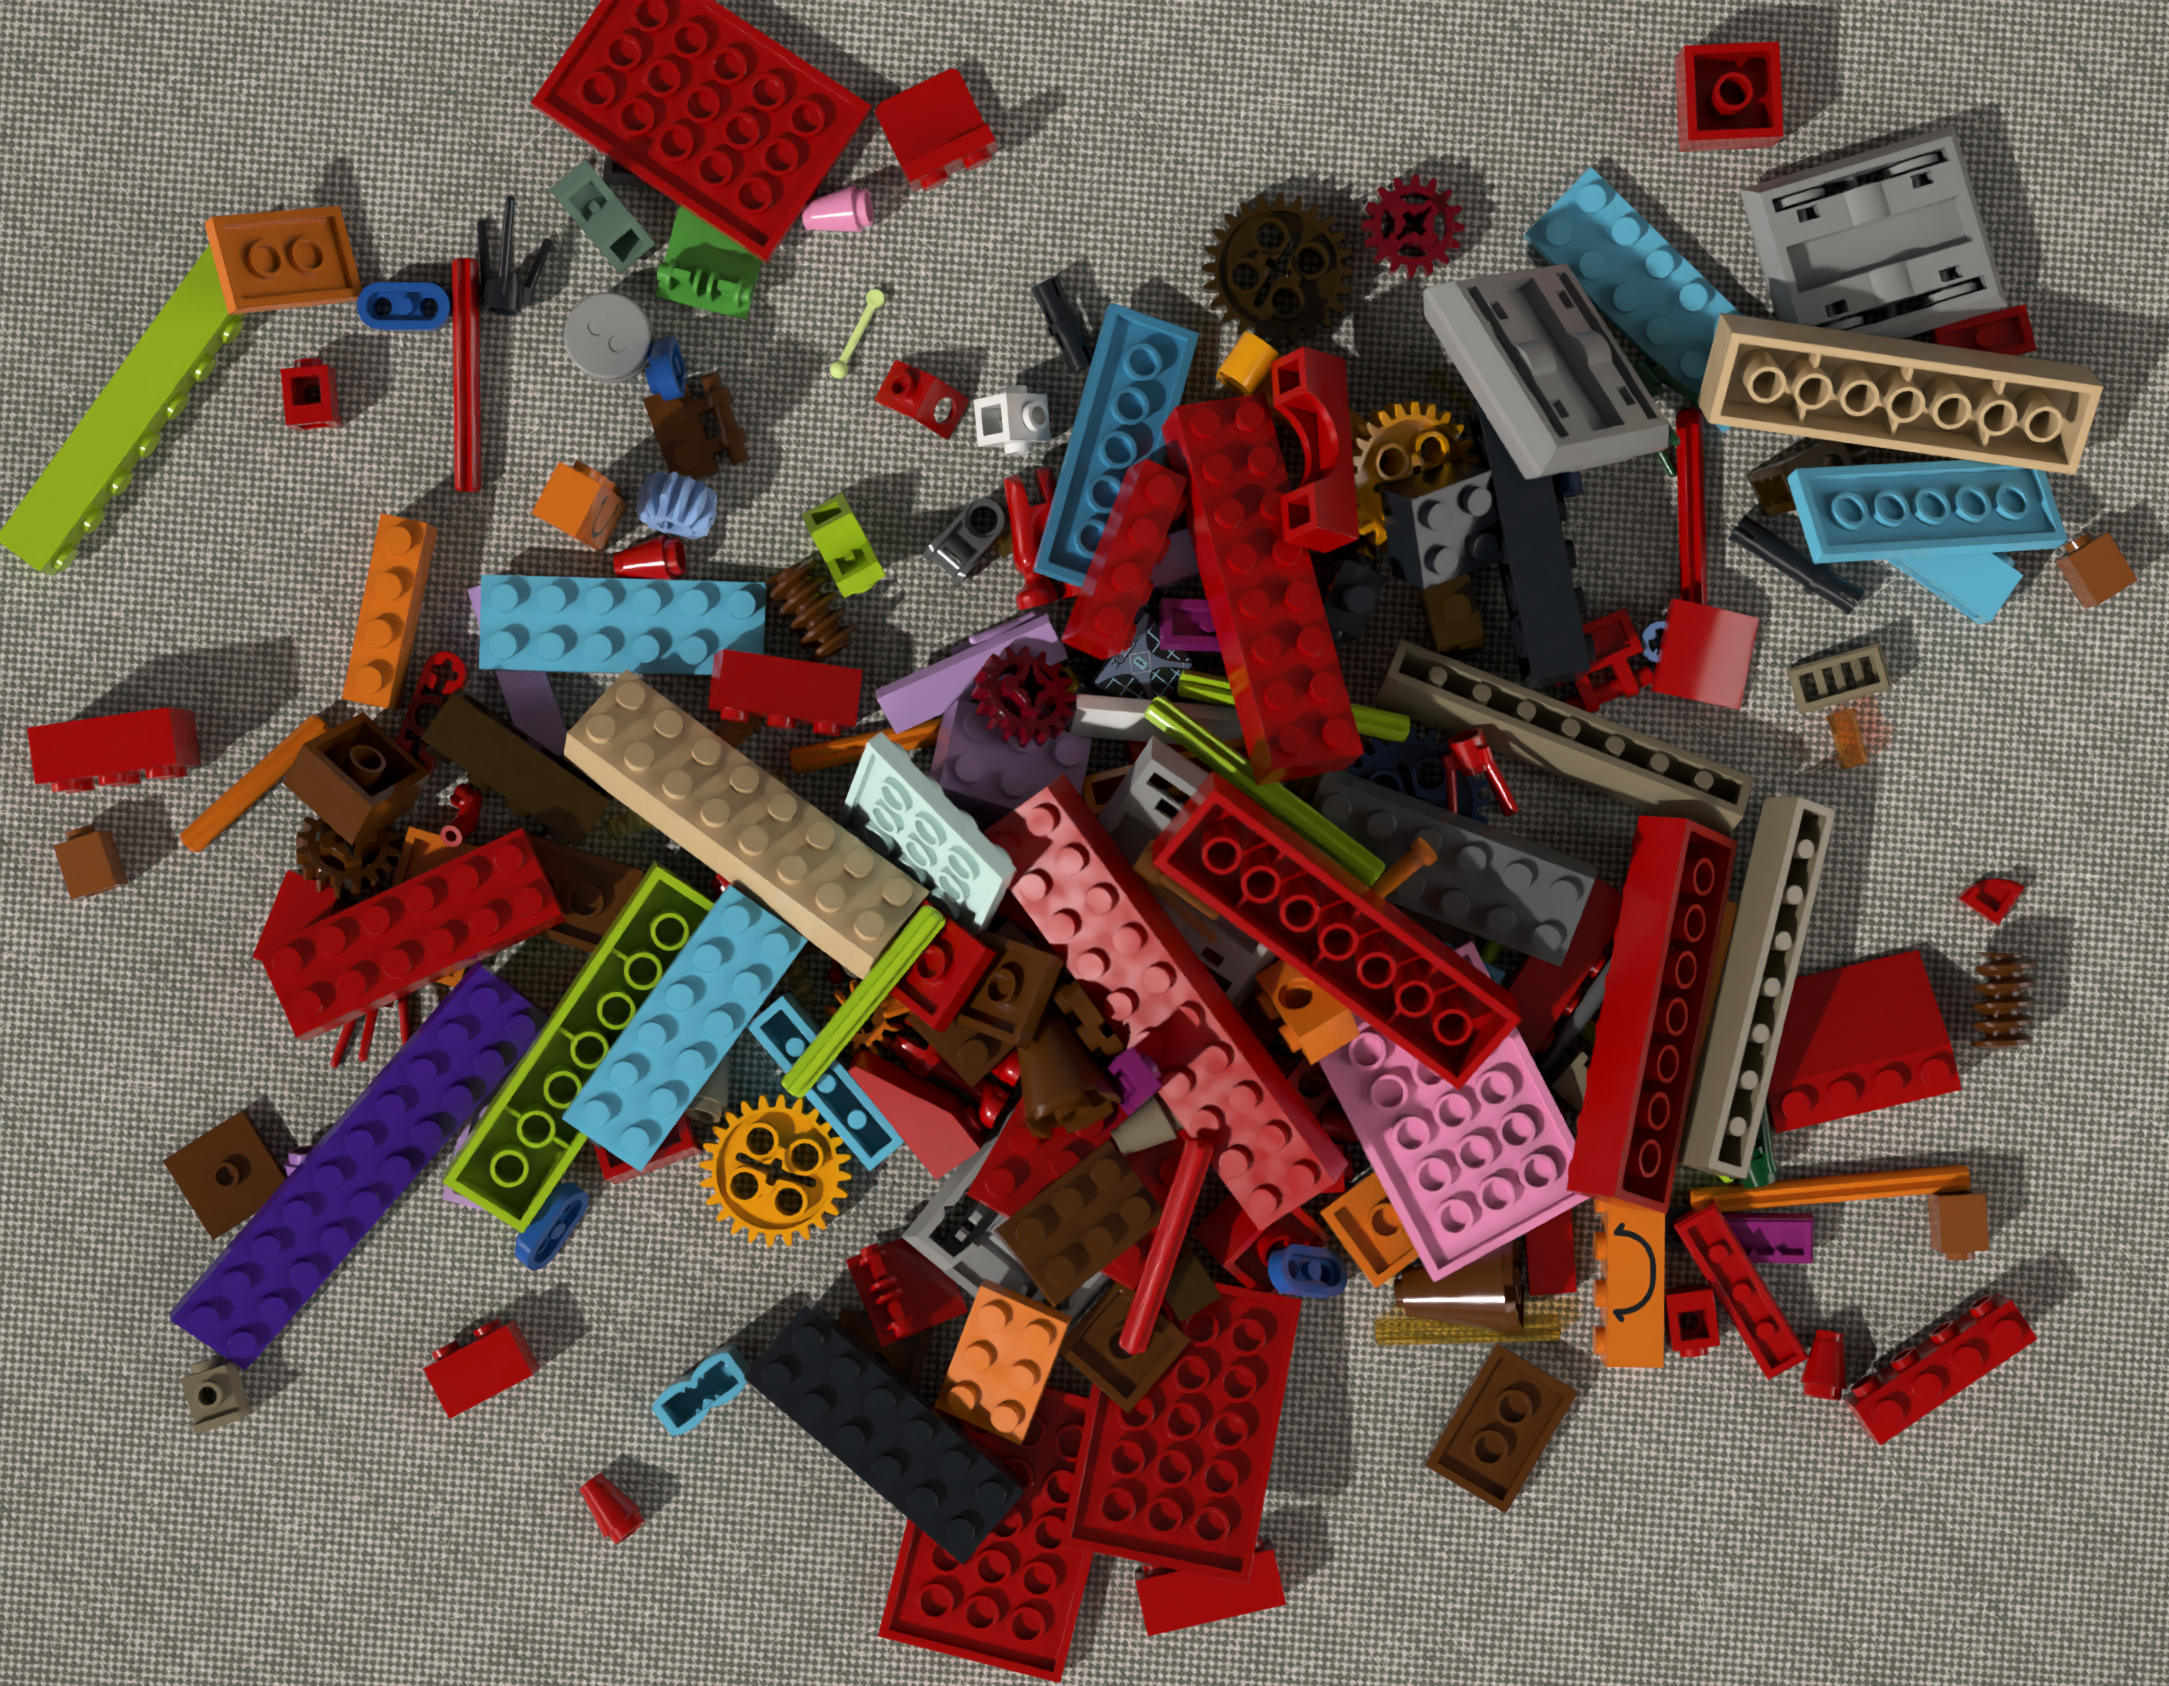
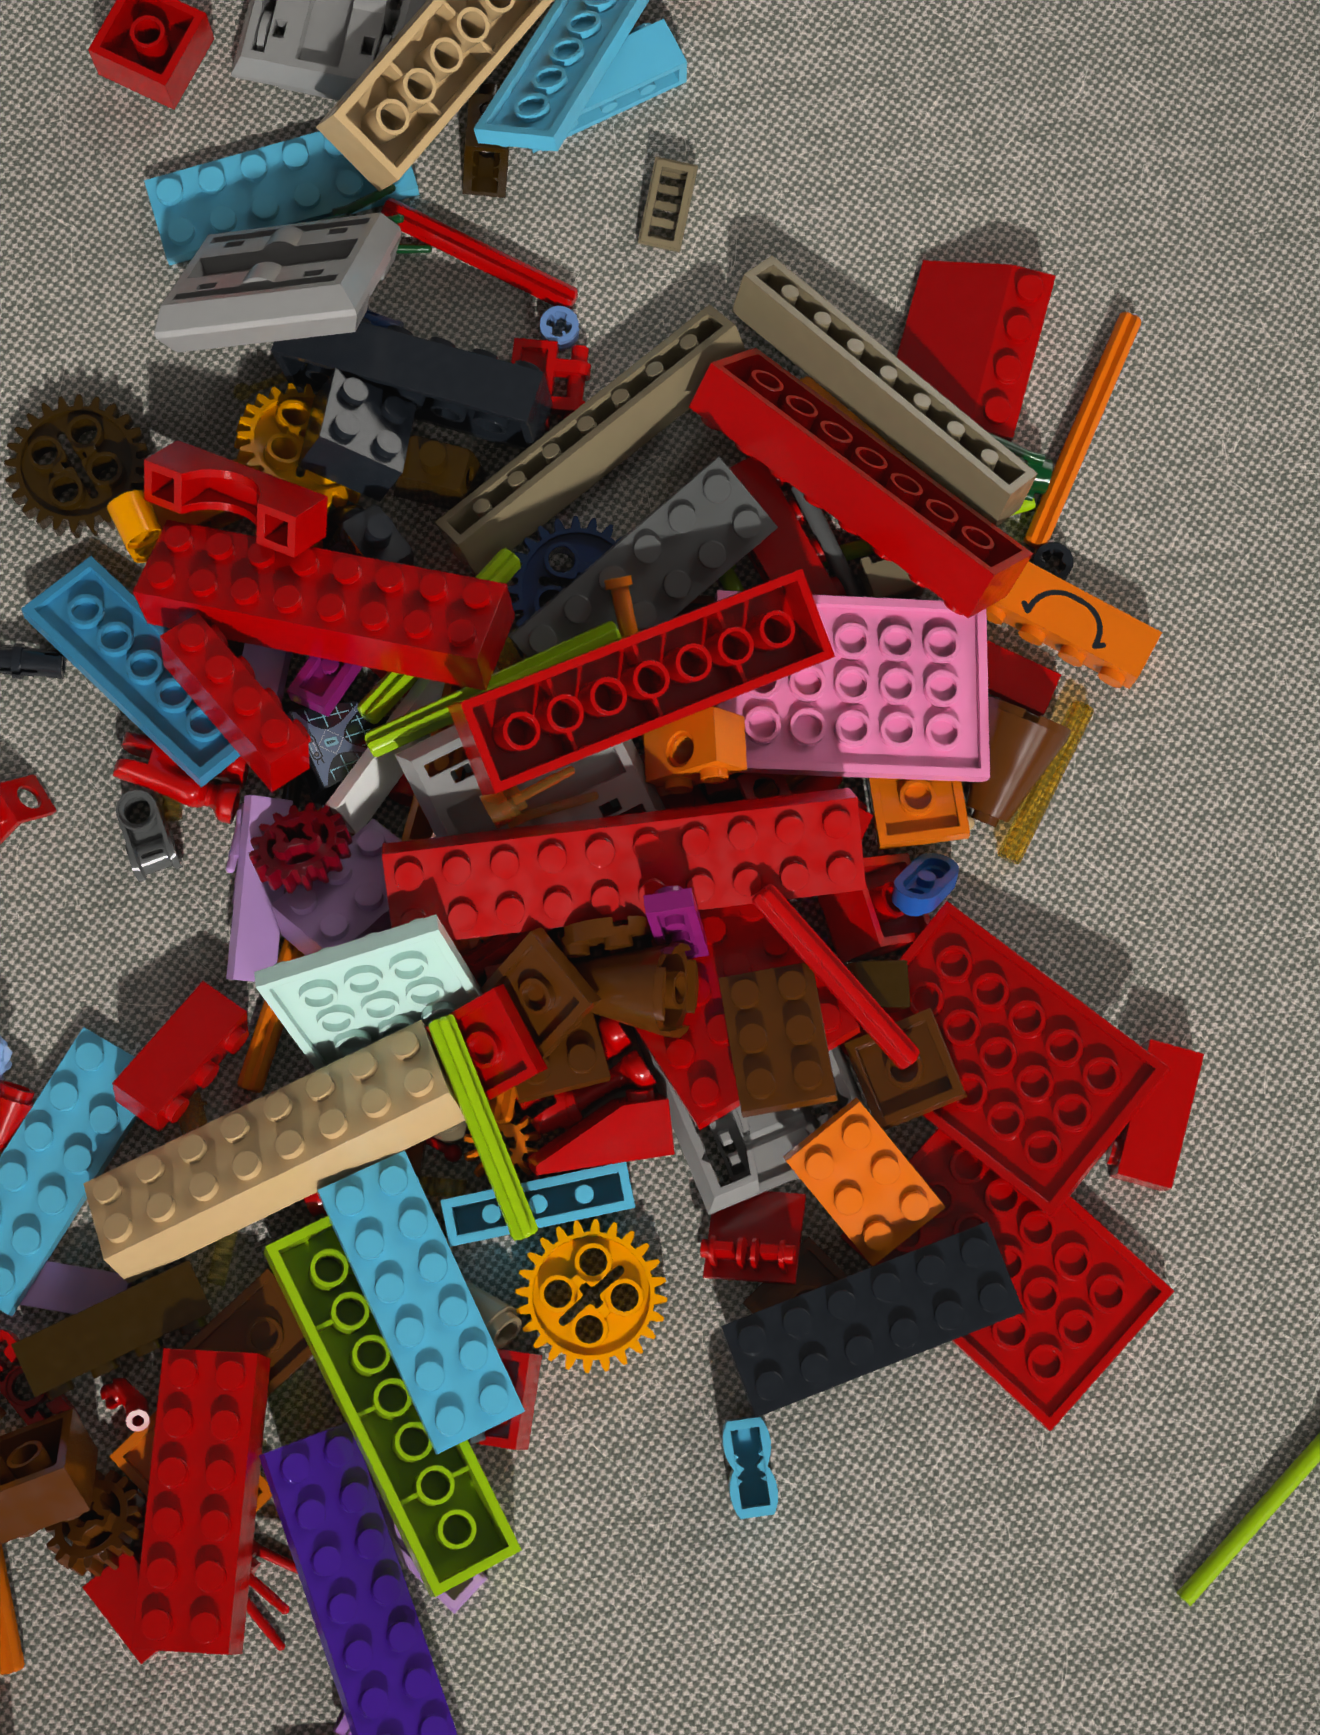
camera: 70 degrees left, 10 degrees down
red brick [423,1318,540,1419] -> none
blue plate [515,1182,589,1271] -> none
red cone [579,1473,646,1545] -> none
reddish brown piece [764,558,857,663] -> none
lime brick [801,492,886,598] -> none
white brick [974,385,1051,455] -> none
dark tan cone [1110,1096,1185,1156] -> none
dark red gear [1361,174,1465,280] -> none
reddish brown plate [1423,1342,1578,1514] -> none
red plant [1440,728,1519,817] -> none
red slope [1651,598,1760,710] -> none
red brick [1664,1283,1720,1357] -> none
red tile [1672,1198,1809,1380] -> none
magenta plate [1723,1213,1814,1263] -> none
black pin [1728,514,1865,615] -> none
red cone [1800,1330,1847,1401] -> none
clear orange pin [1826,708,1871,770] -> none
red brick [1842,1293,2038,1446] -> none
dark orange brick [1927,1189,1989,1261] -> none
red tile [1956,878,2025,925] -> none
reddish brown piece [1971,952,2037,1049] -> none

